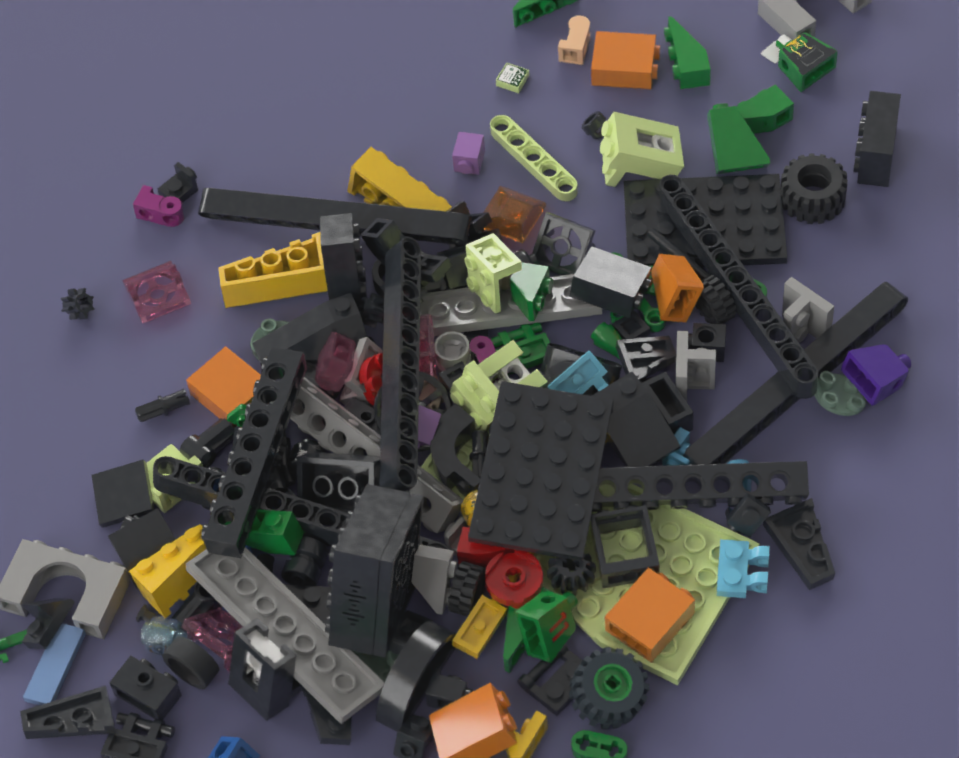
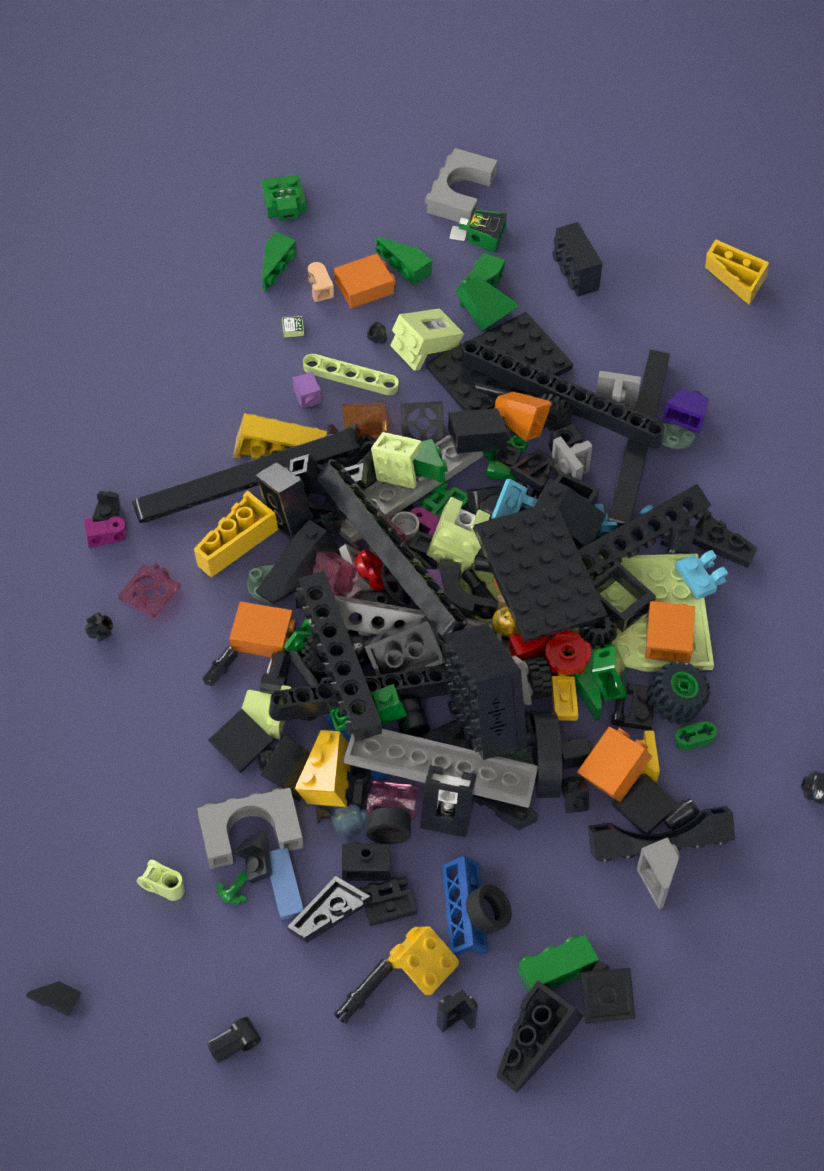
camera: 40 degrees left, 0 degrees up
black tyre [780,153,848,224] -> none

